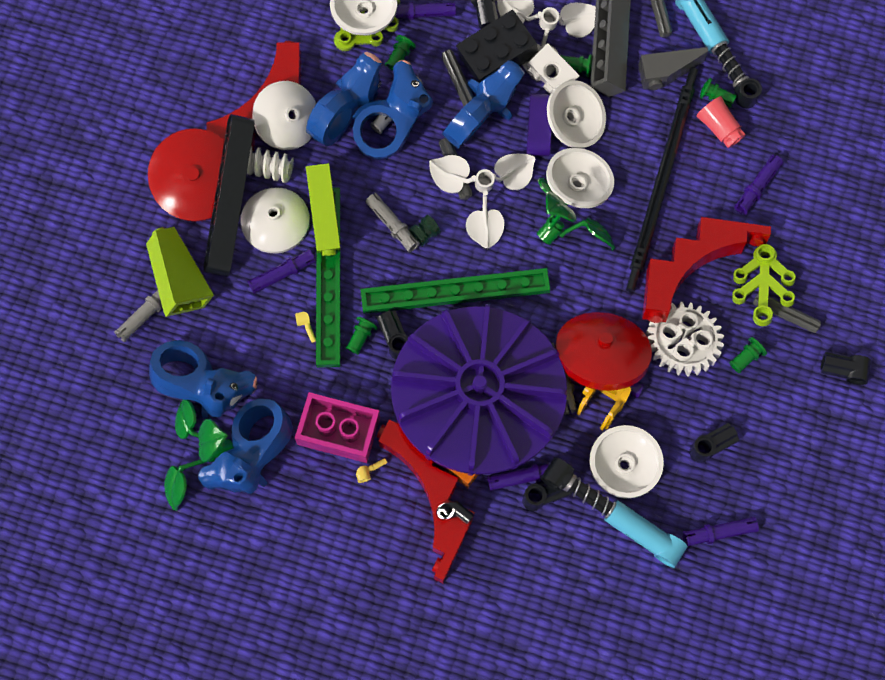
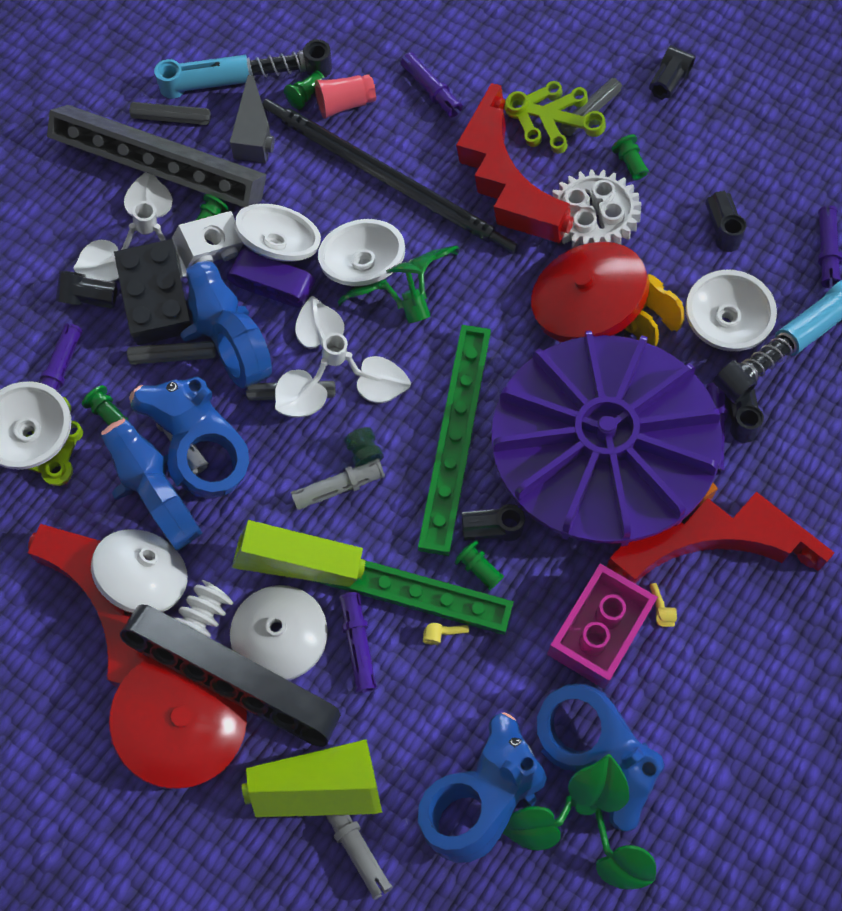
camera: 70 degrees left, 5 degrees down
black arm [436,501,474,524] -> none

